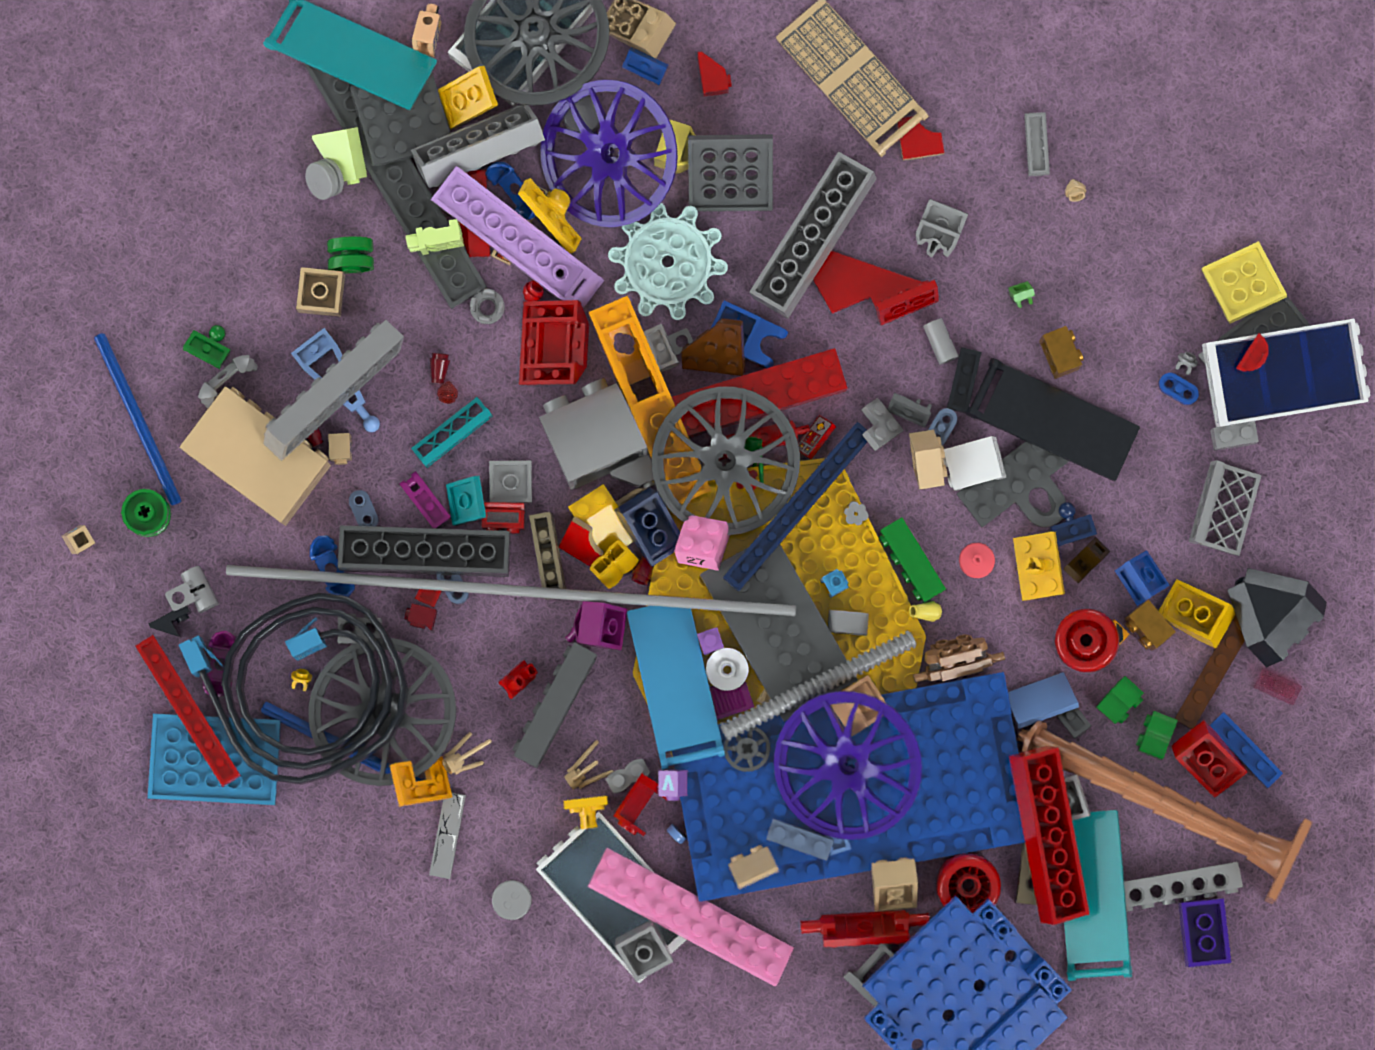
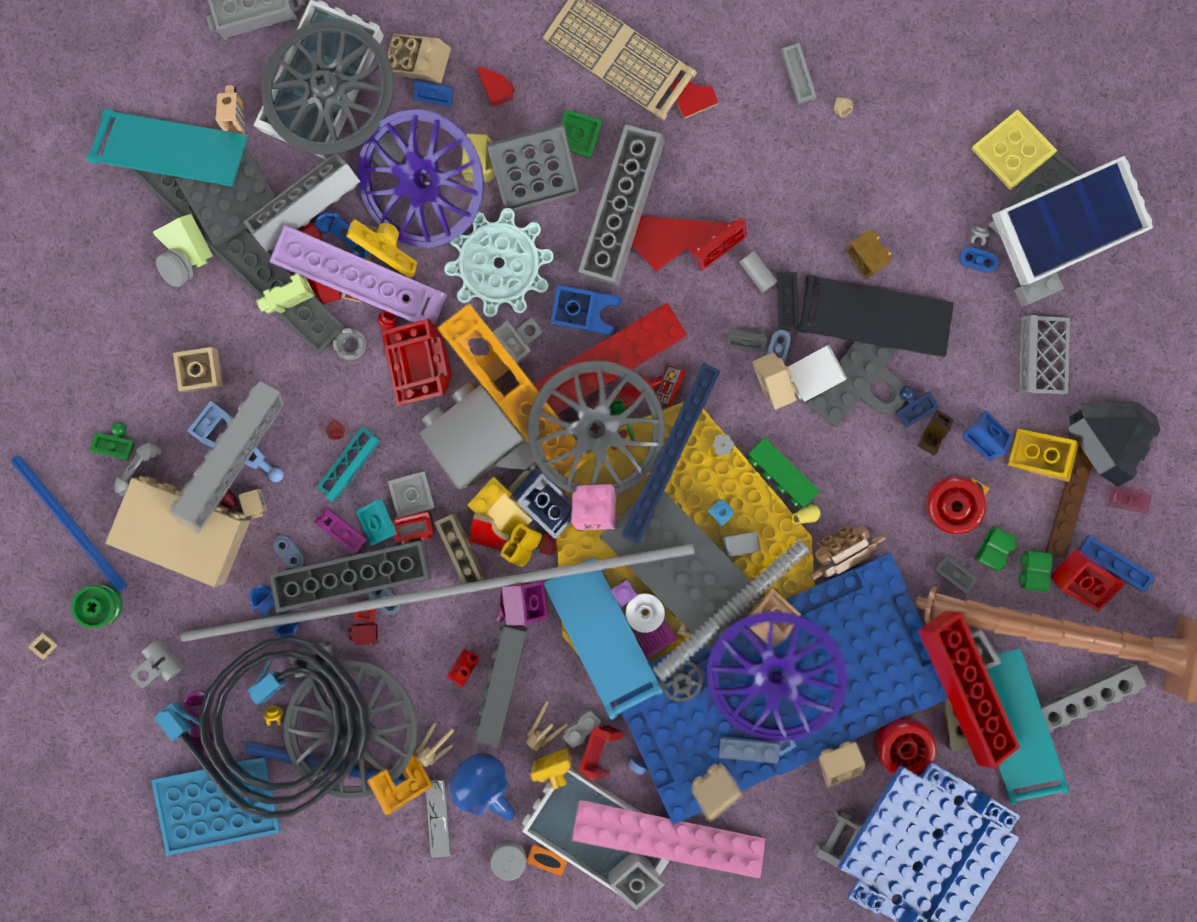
camera: 15 degrees left, 5 degrees up
red plate [135,635,241,787] -> none
black slope [149,605,192,638] -> none
green wheel [327,237,374,274] -> none
dark red cone [430,353,450,384] -> none
yellow plate [438,66,498,129] -> none
medium lavender brick [659,769,687,801] -> none
reddish brown plate [681,318,745,376] -> none
red plate [800,910,929,948] -> none
light grey plate [862,398,904,451] -> none
light grey plate [916,199,968,258] -> none
coral piece [959,543,995,578] -> none
bright green tile [1008,281,1035,308] -> none
medium blue tile [1008,672,1079,729] -> none
yellow plate [1013,531,1065,601] -> none
pearl gold brick [1124,599,1176,651] -> none
dark purple brick [1178,898,1231,967] -> none
red plate [1236,333,1268,372] -> none
none -> blue piece [448,753,515,821]
none -> orange tile [526,843,568,877]
none -> green plate [561,109,602,159]

